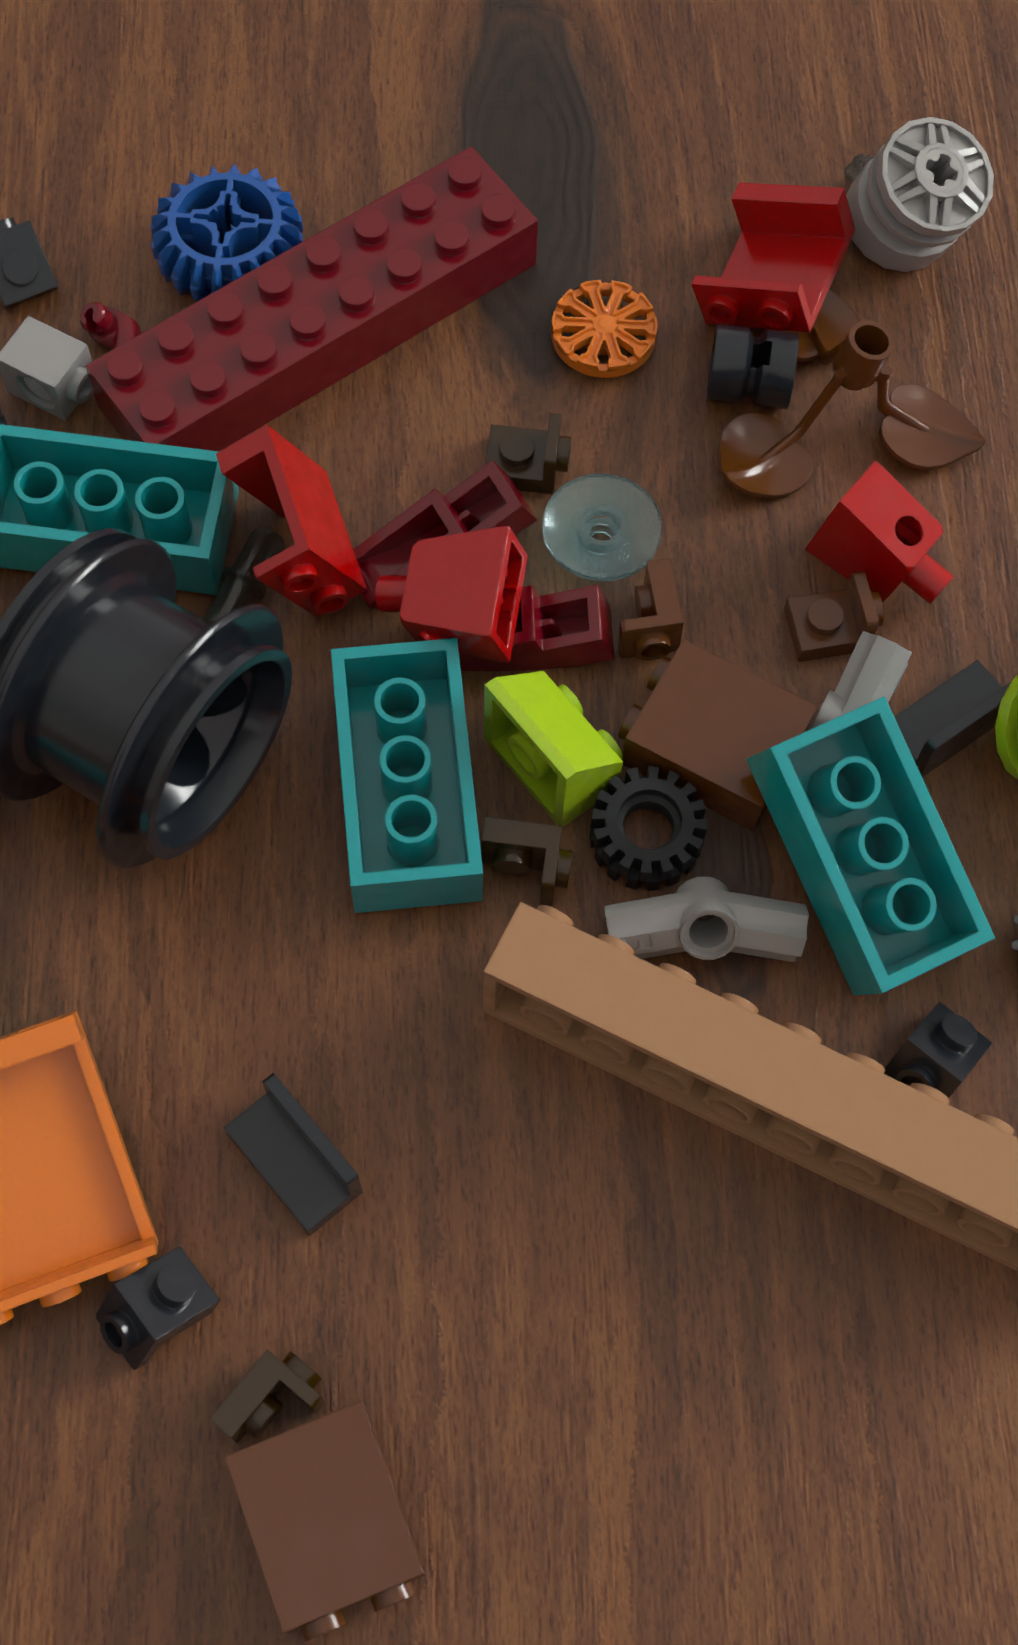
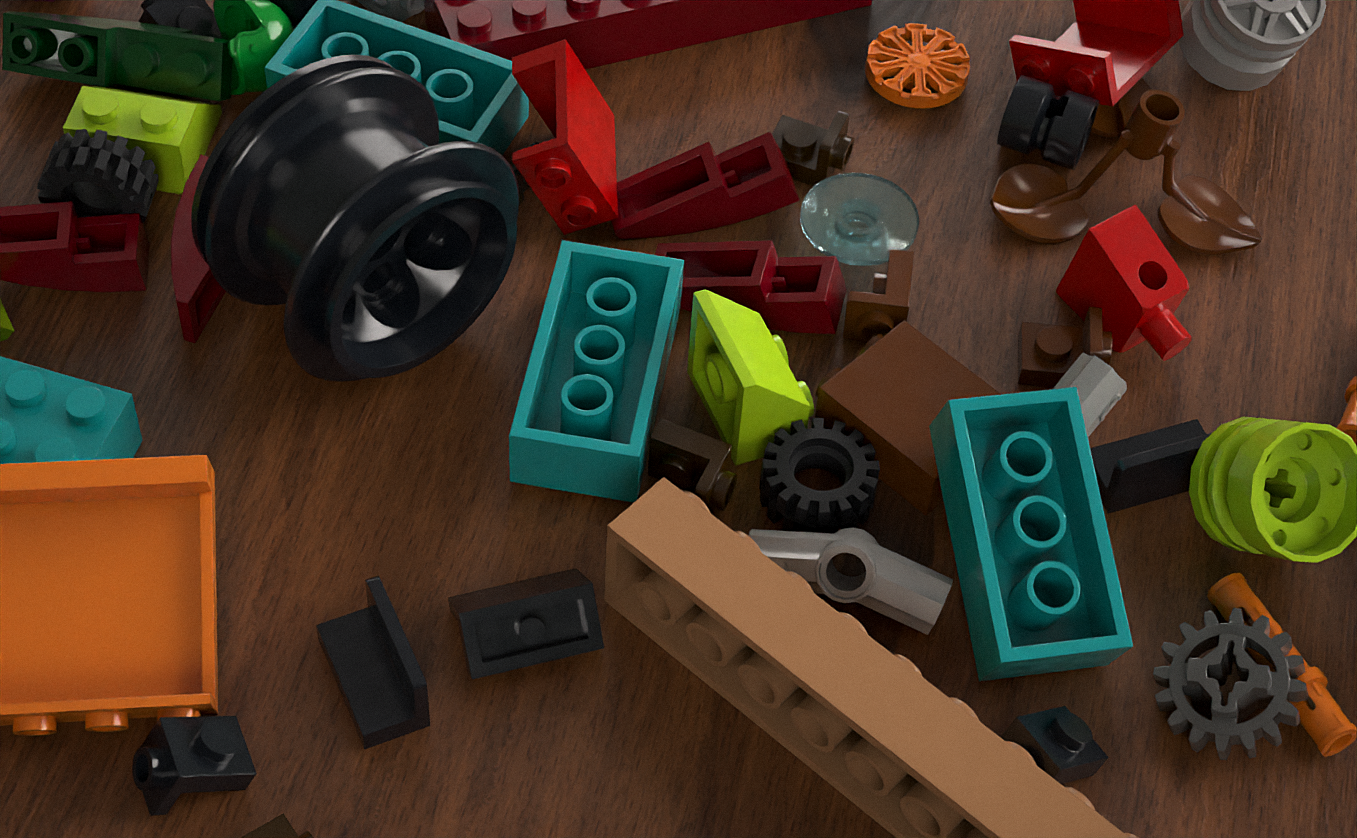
camera: 15 degrees right, 15 degrees down
red torso [375,526,528,662] -> none
none -> black panel [448,569,604,679]

